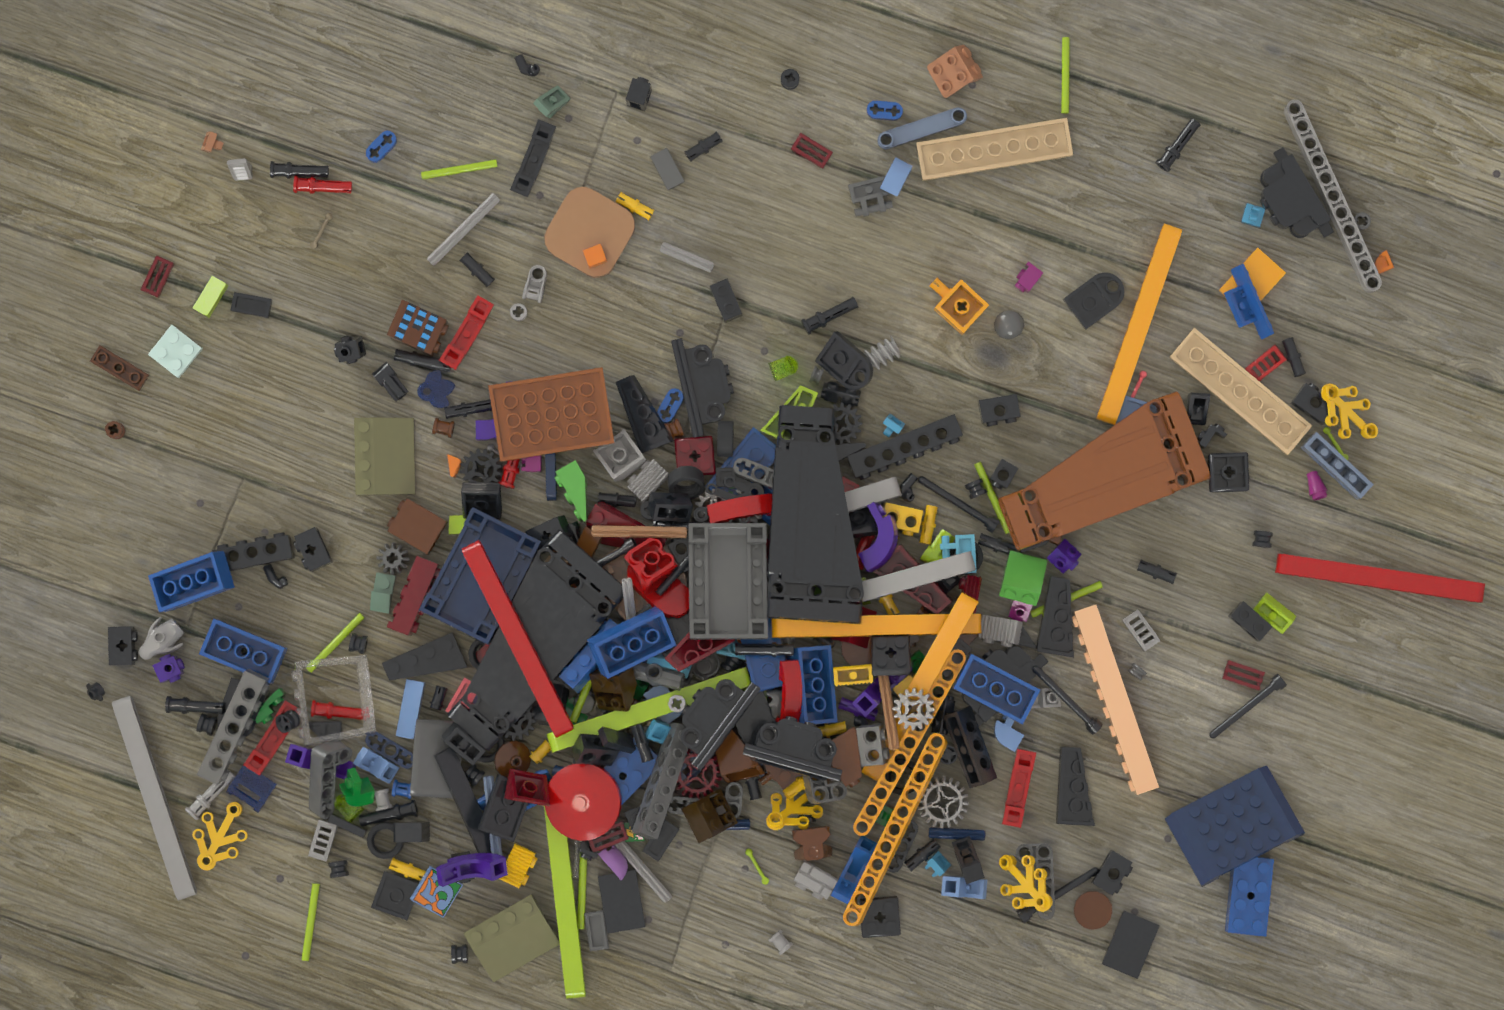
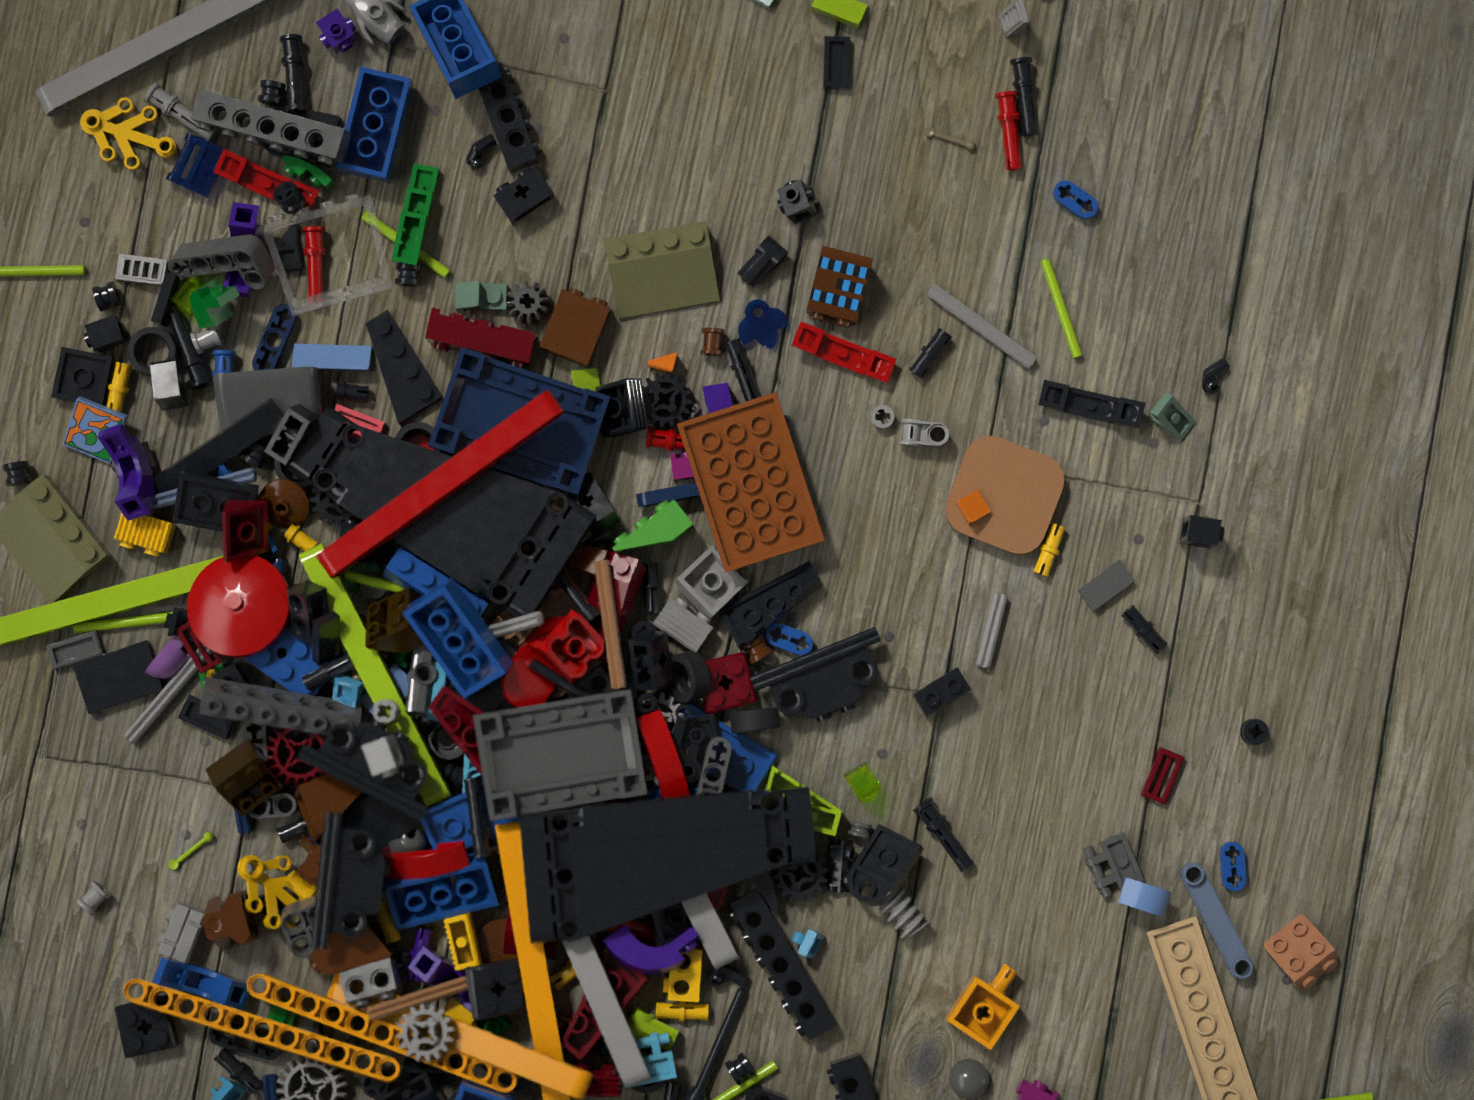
camera: 75 degrees right, 0 degrees up
medium blue brick [353,747,400,784] -> none
black pin [394,349,451,373] -> none
none -> black brick [83,315,127,353]
none -> light grey brick [362,734,405,778]
none -> green slope [391,163,440,266]

